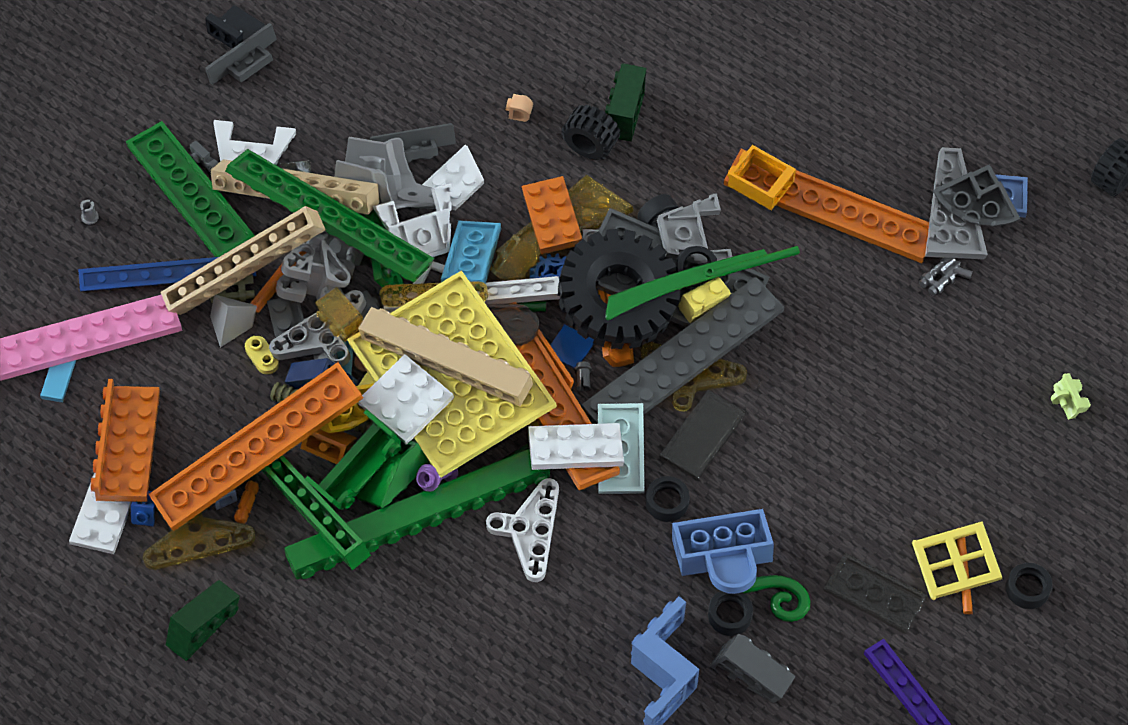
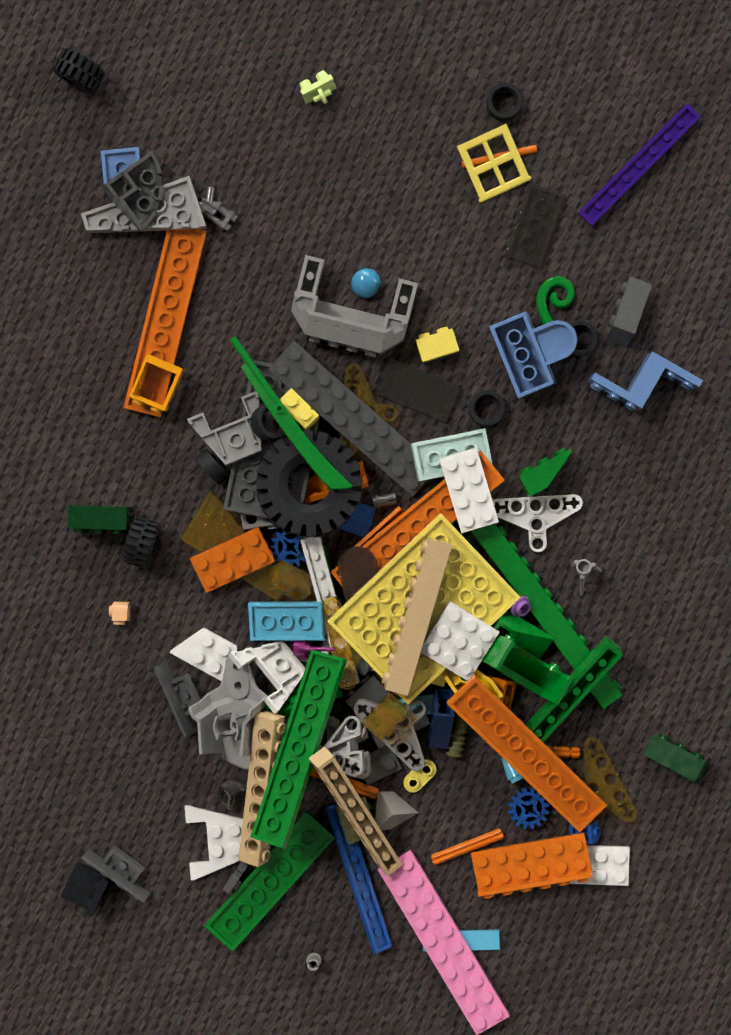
camera: 100 degrees left, 30 degrees up
none -> light grey wedge [291,255,418,358]
none -> magenta plant [293,635,336,660]
none -> dark azure hair [351,268,381,298]
none -> light yellow brick [415,327,459,363]
none -> orange axle [431,829,504,865]
none -> blue gear [508,787,549,829]
none -> green slope [517,448,572,497]
none -> light grey plant [571,559,602,596]

